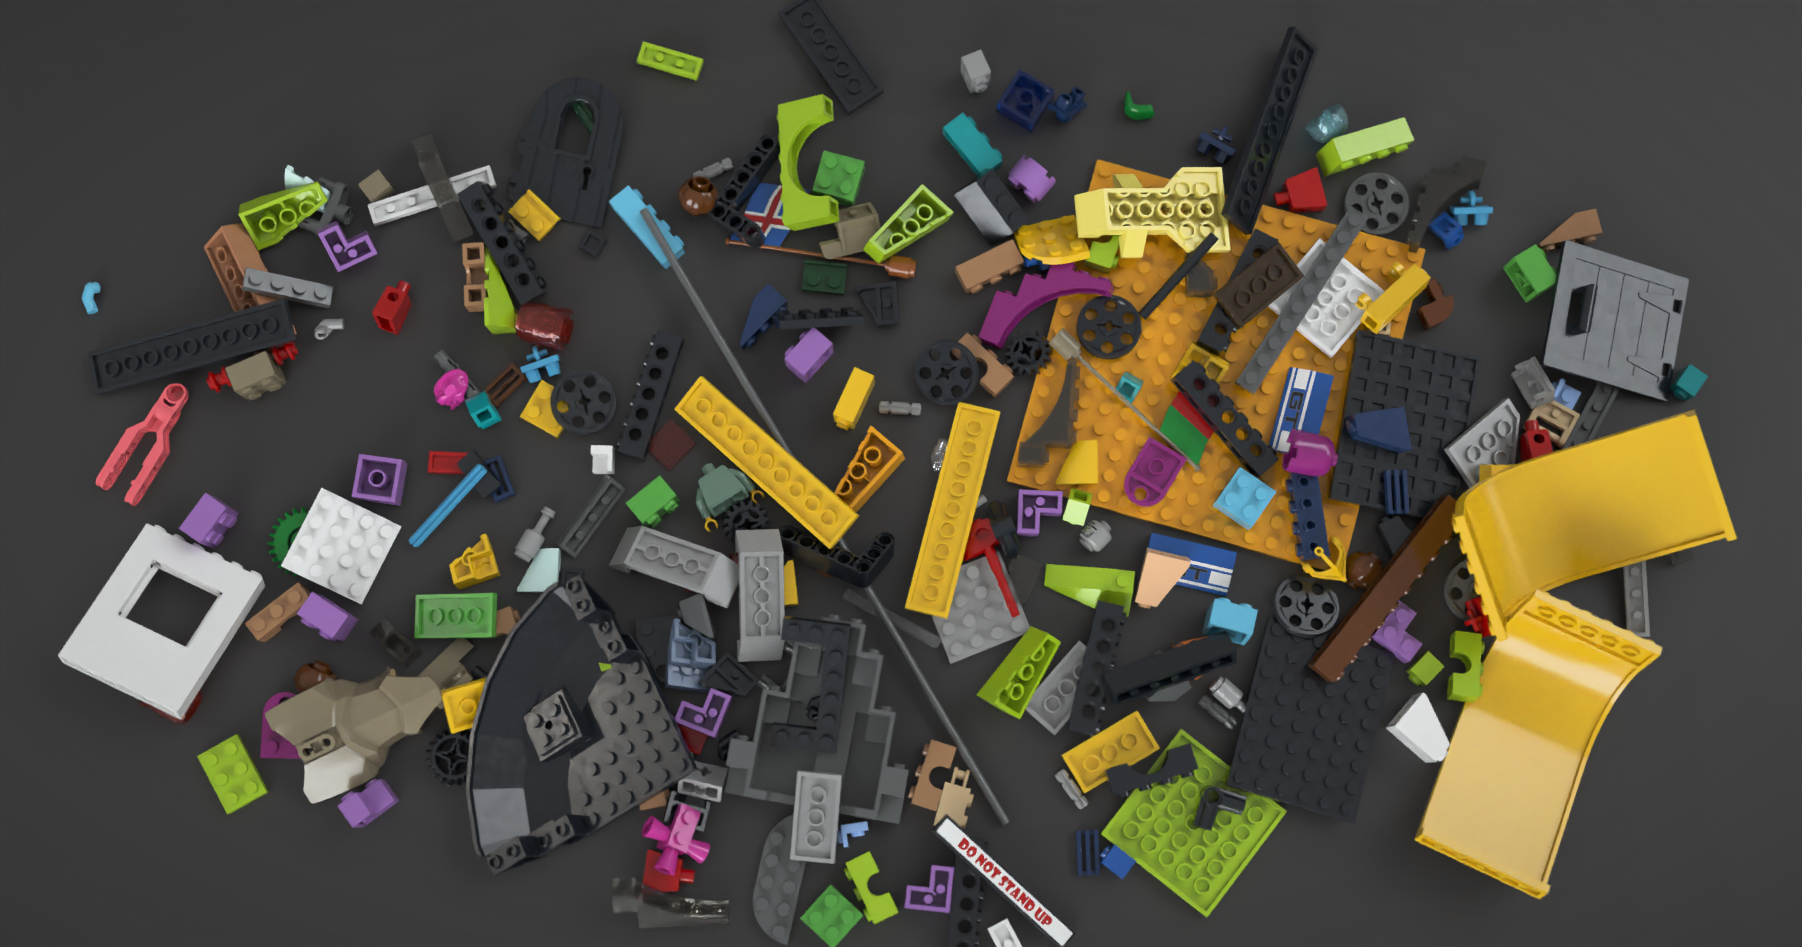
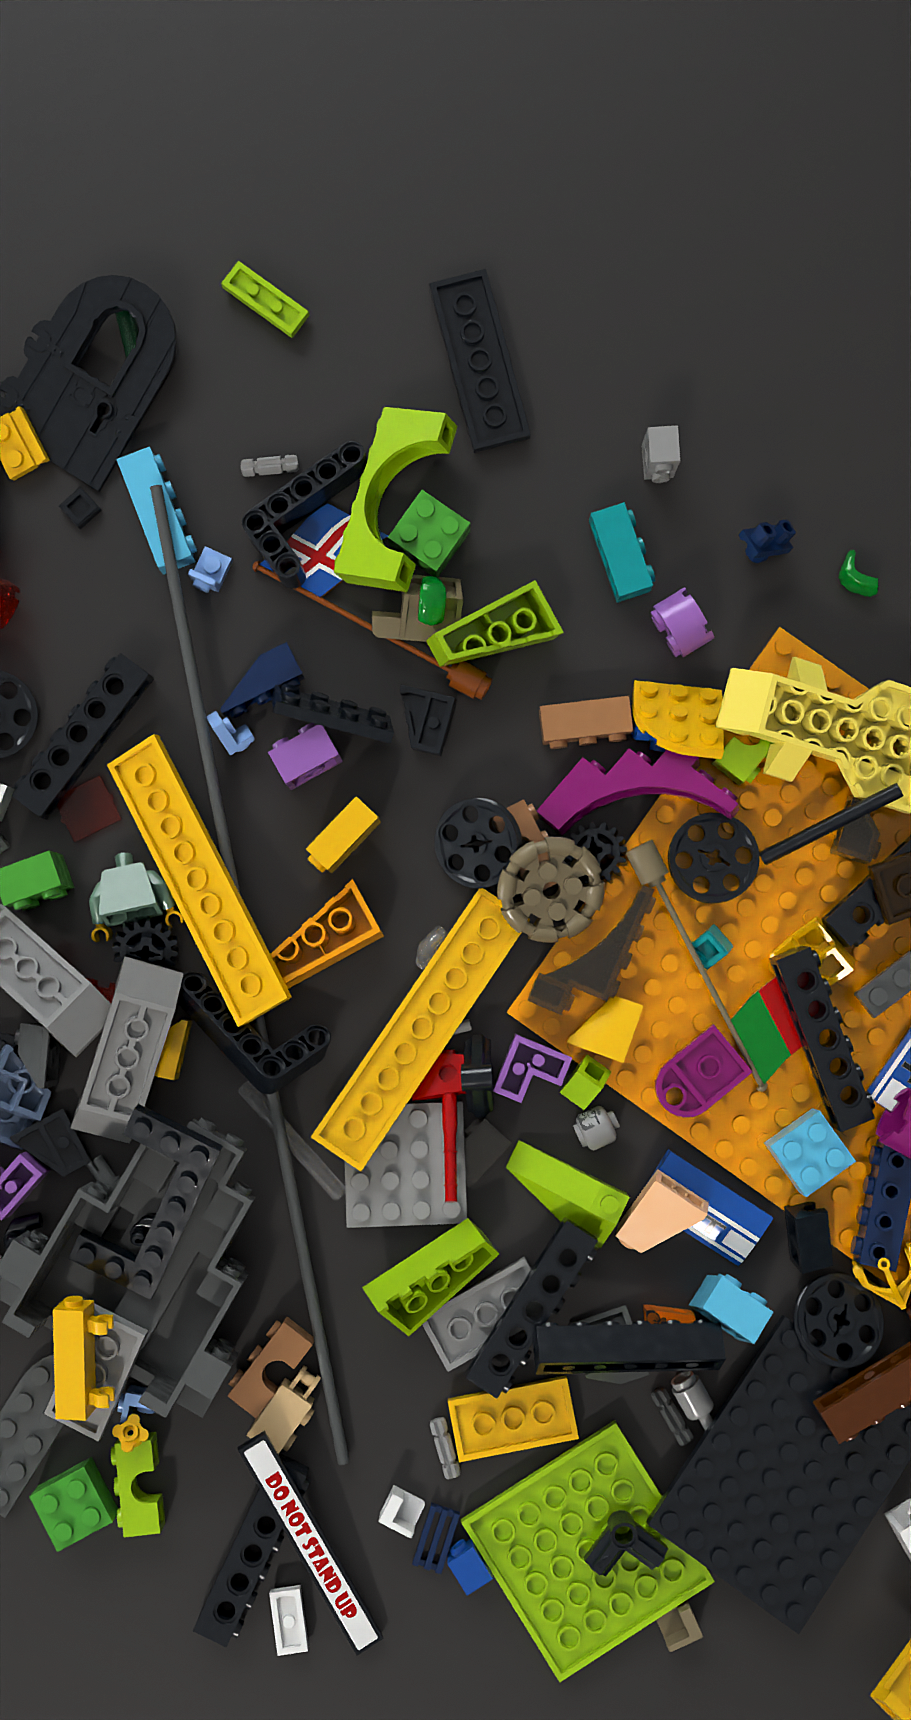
camera: 20 degrees right, 5 degrees up
reddish brown plant [678,176,718,216] -> none
dark green plate [802,260,847,296] -> none
light grey axle [879,401,921,415] -> none
medium lavender brick [905,865,954,913] -> none
black slope [953,168,1029,245] -> none
clear blue brick [996,69,1055,133] -> none
black arch [1104,743,1198,799] -> none
none -> yellow brick [53,1296,115,1421]
none -> yellow plate [112,1414,149,1453]
none -> light blue bracket [188,546,233,593]
none -> light blue bracket [206,711,255,755]
none -> white panel [379,1485,425,1538]
none -> green hair [418,576,446,626]
none -> dark tan plate [497,837,605,943]
none -> dark tan panel [656,1600,703,1652]
none -> black hinge [784,1202,833,1274]

